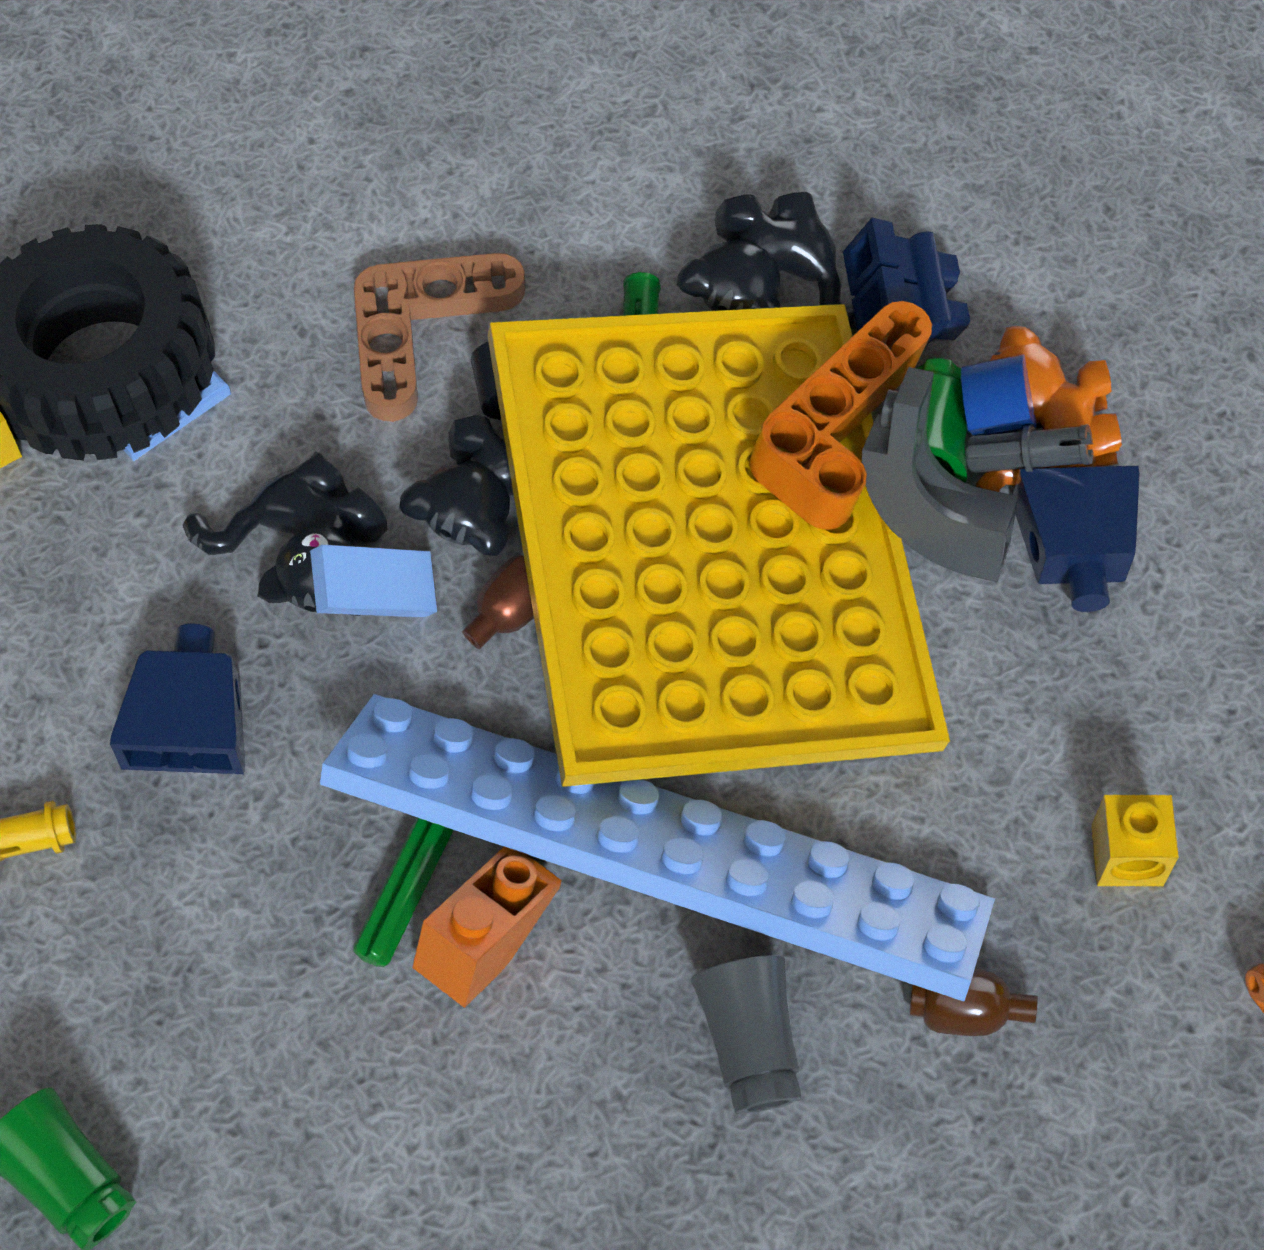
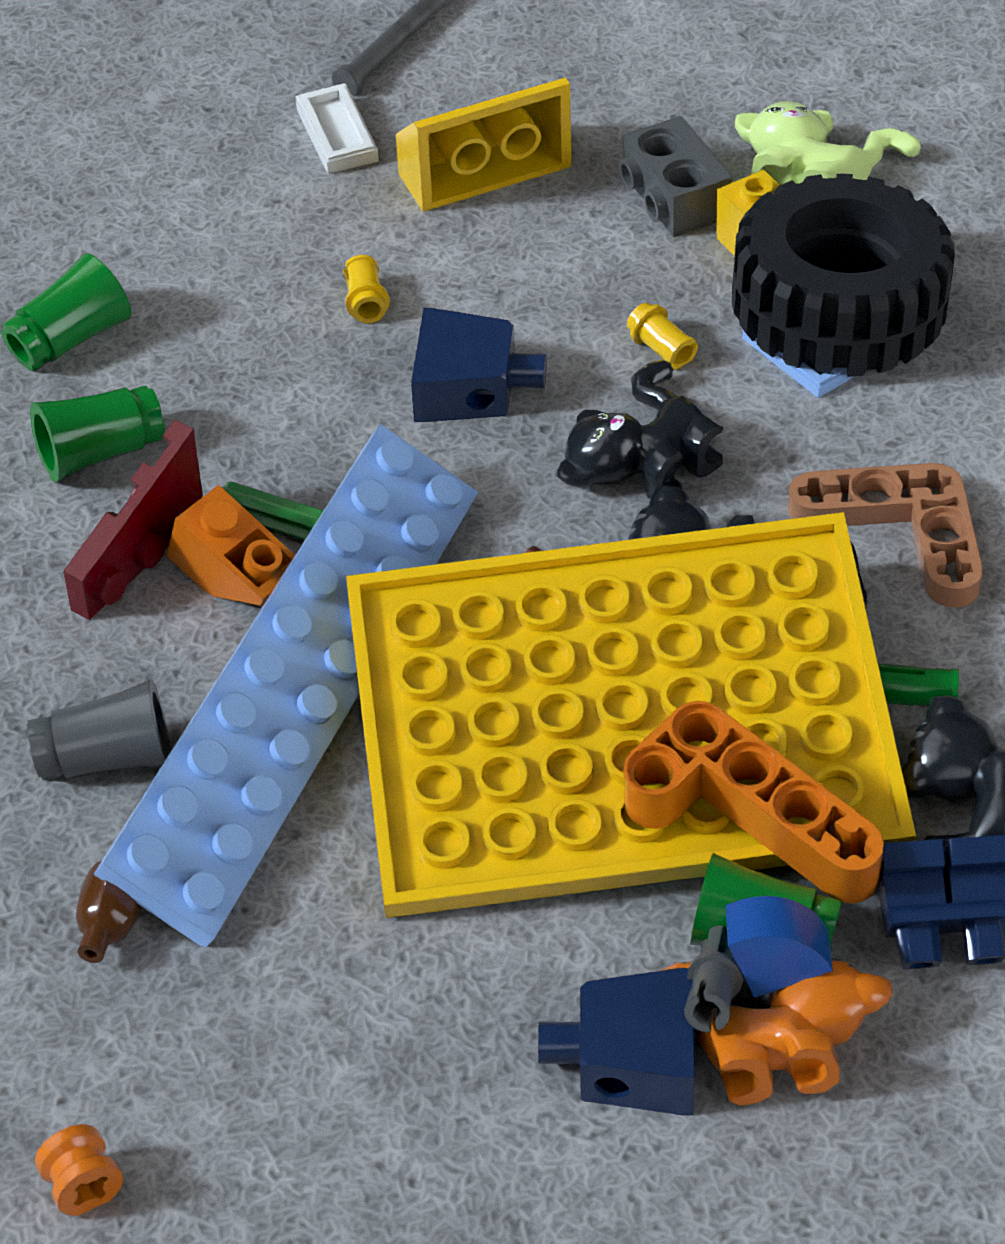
camera: 95 degrees right, 15 degrees down
light blue tile [310,545,437,617] -> none
dark grey arch [862,367,1018,582] -> none
yellow brick [1091,795,1179,886] -> none
none -> green plant [30,386,165,482]
none -> dark red wing [63,419,203,620]
none -> yellow pin [627,302,698,370]

